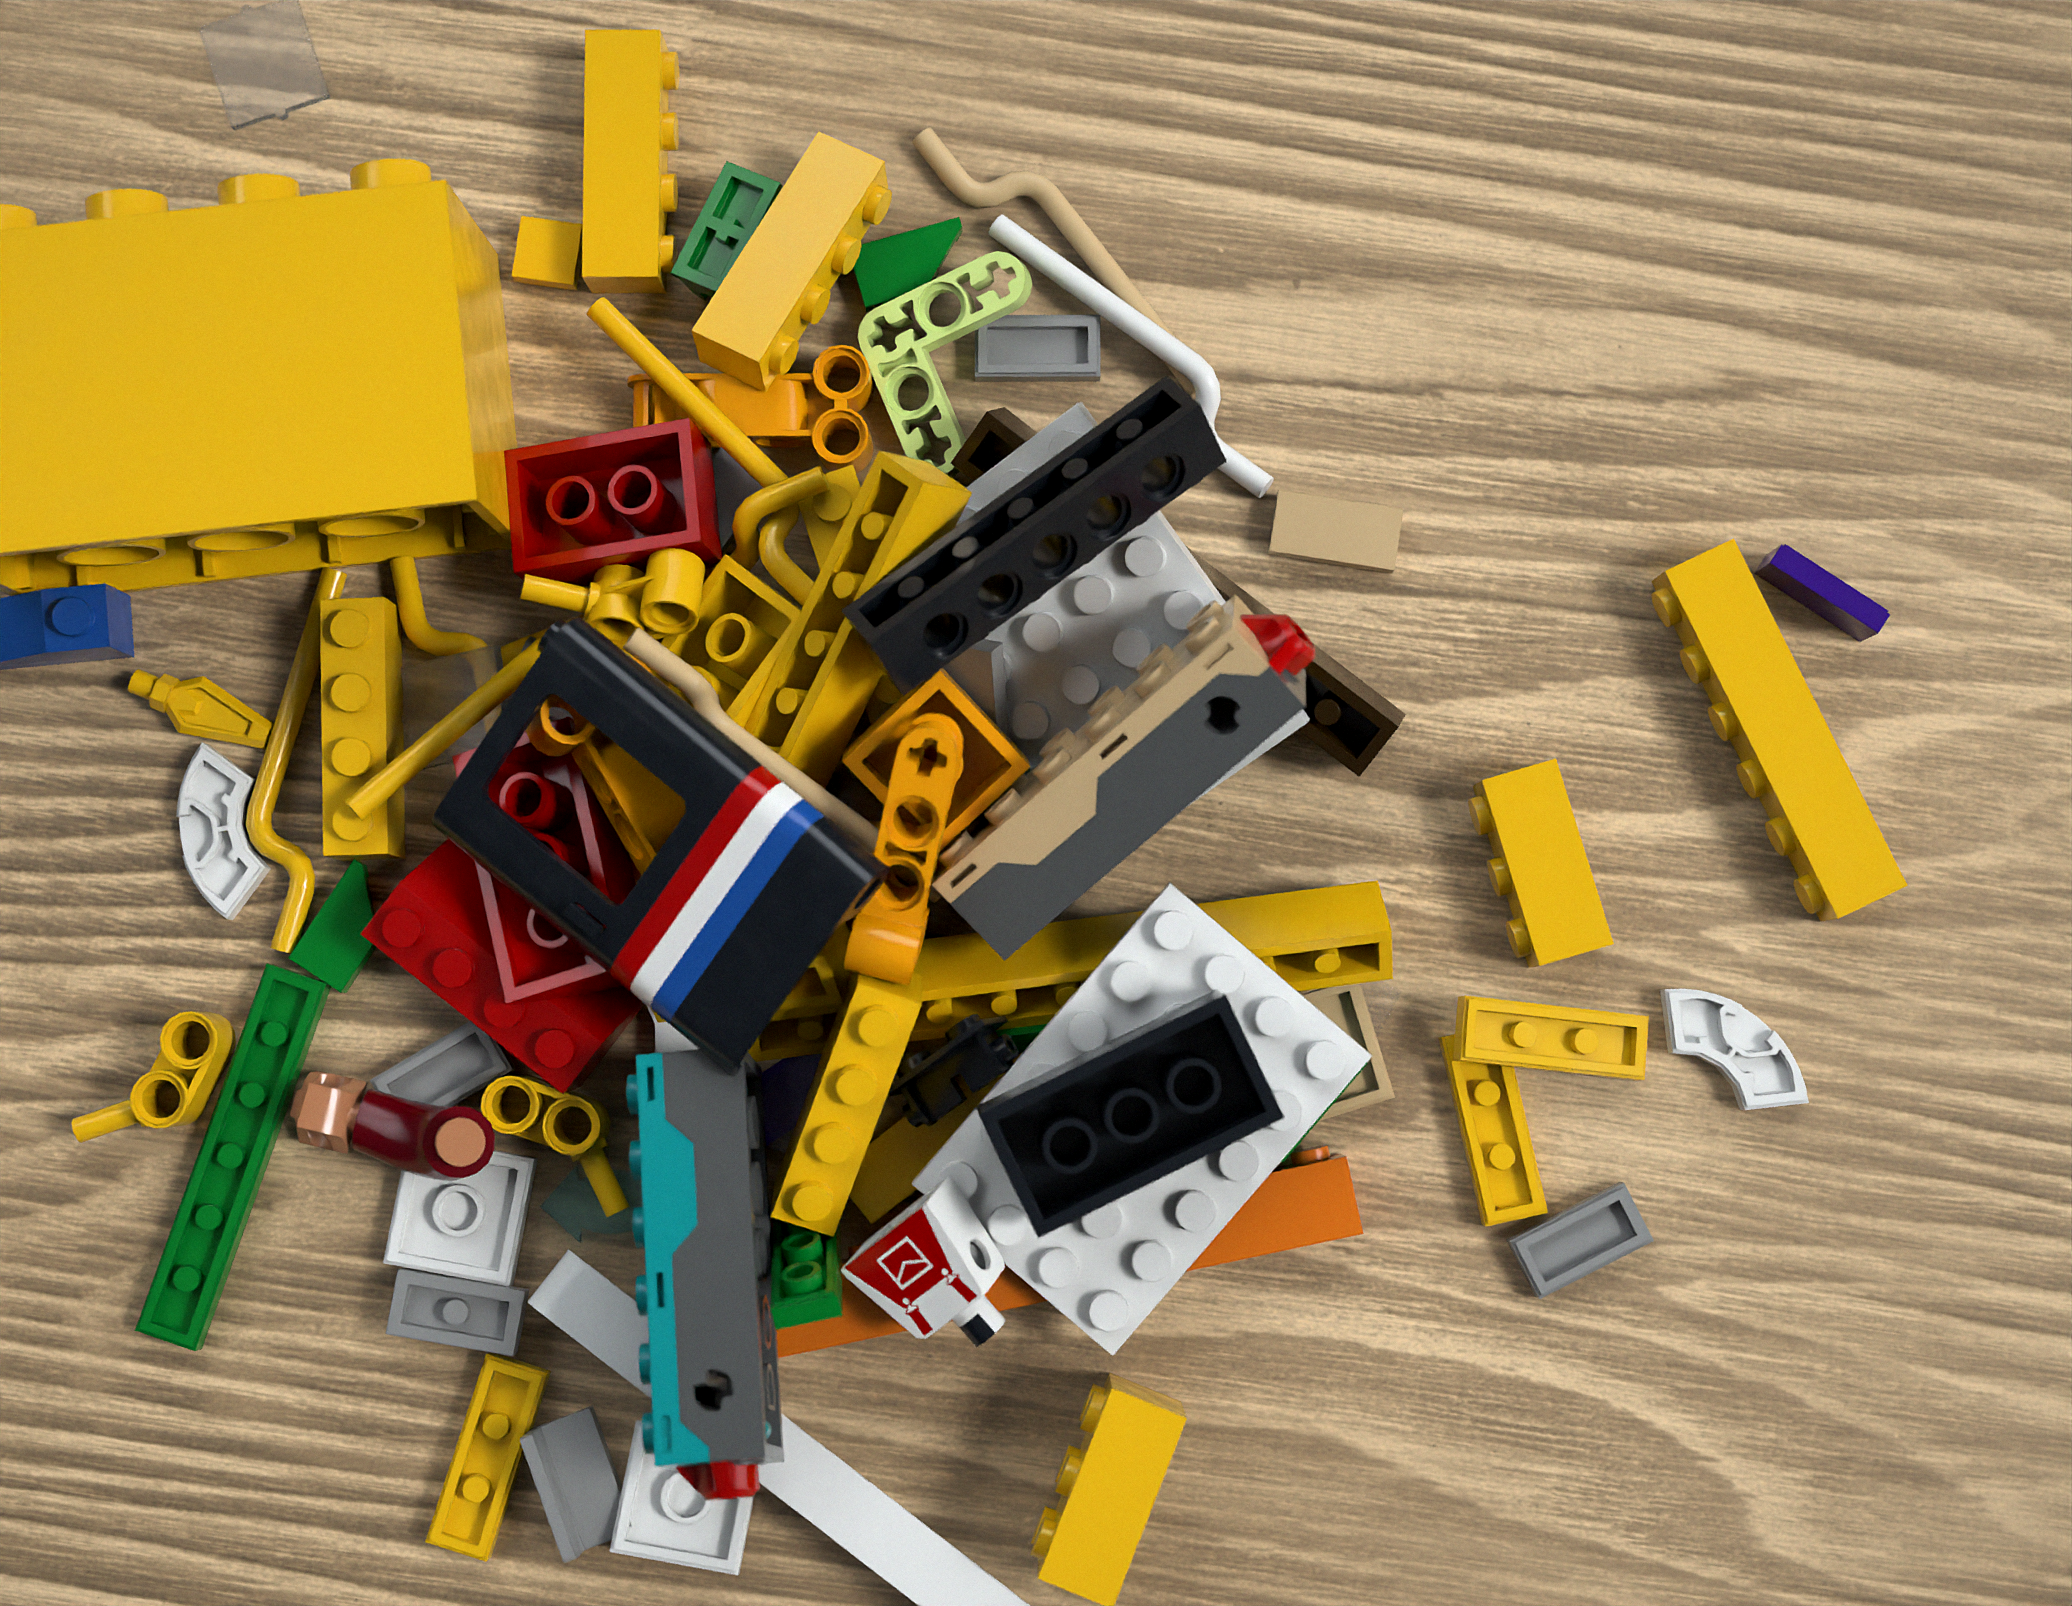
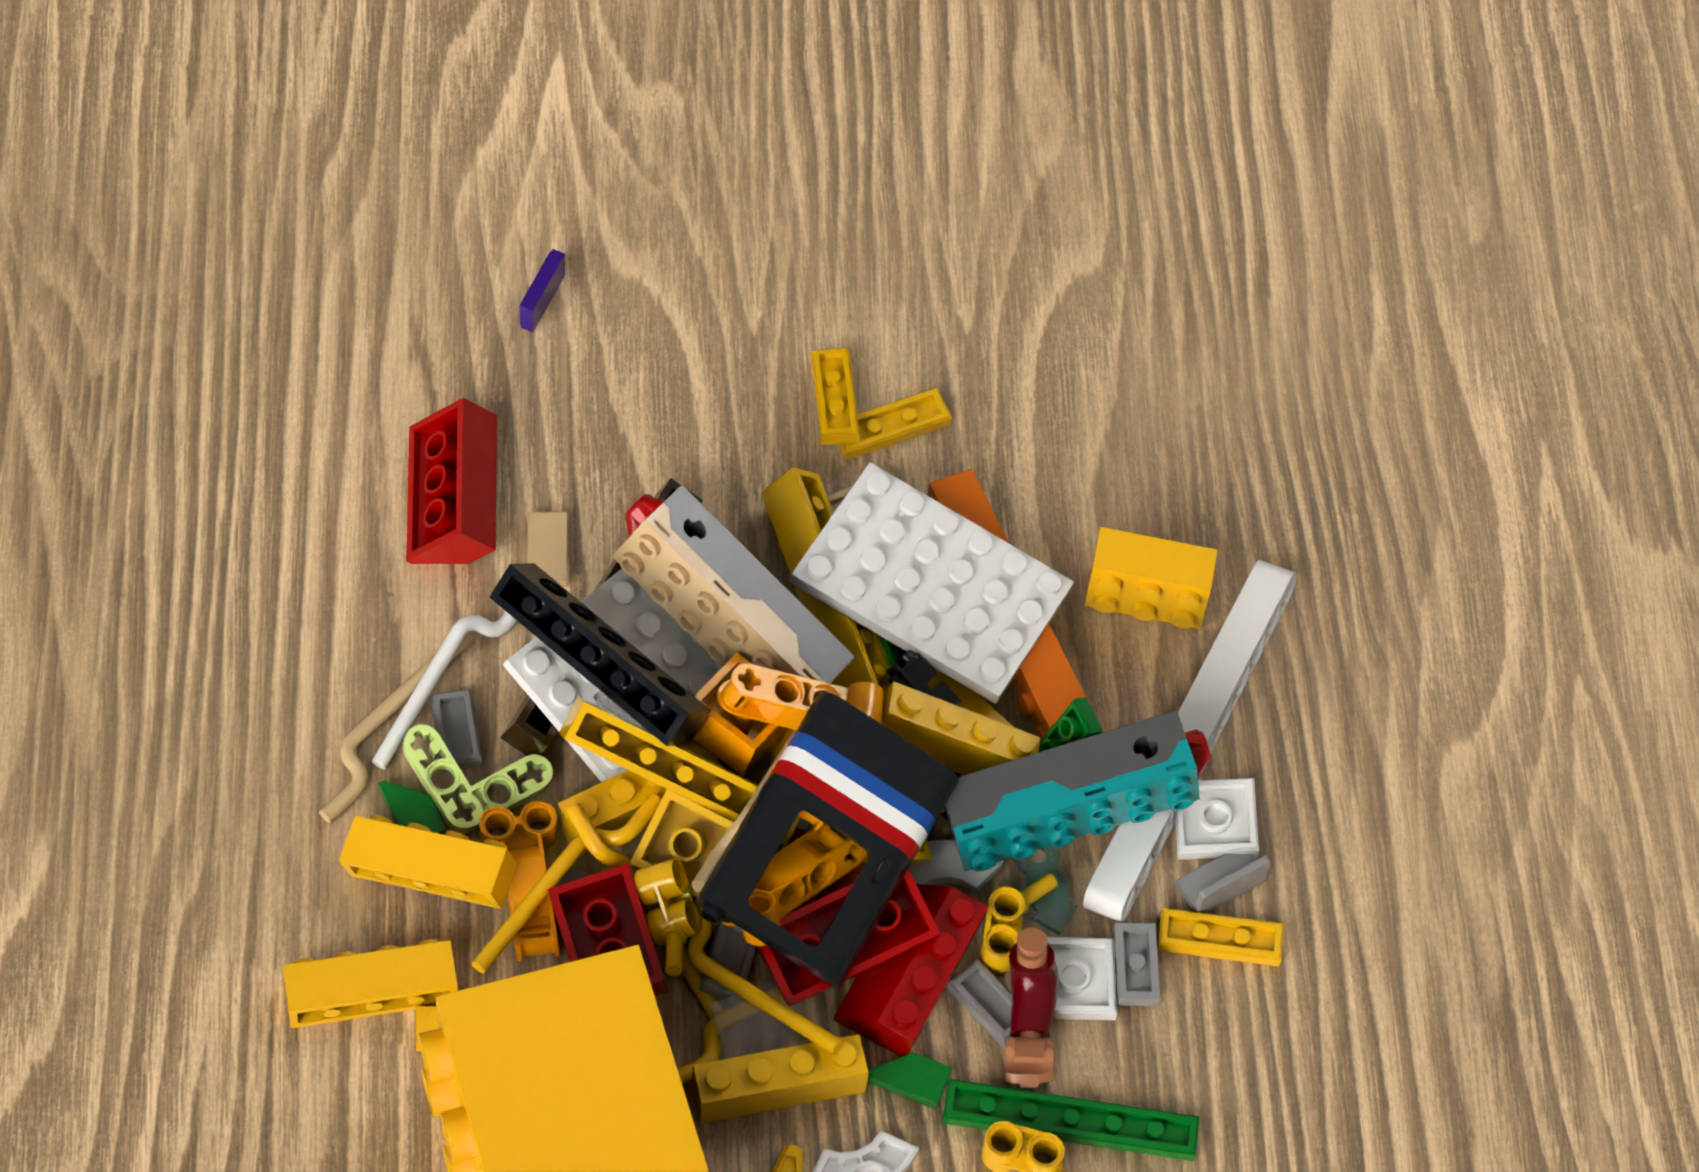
camera: 110 degrees left, 25 degrees down
yellow piece [246,567,347,954] -> none
green hinge [671,161,783,301] -> none
white torso [840,1176,1006,1347] -> none
black brick [976,989,1285,1238] -> none
yellow brick [1468,758,1614,968] -> none
light grey tile [1506,1182,1654,1299] -> none
yellow brick [1651,538,1908,922] -> none
white tile [1660,989,1809,1110] -> none
none -> red slope [406,398,497,564]

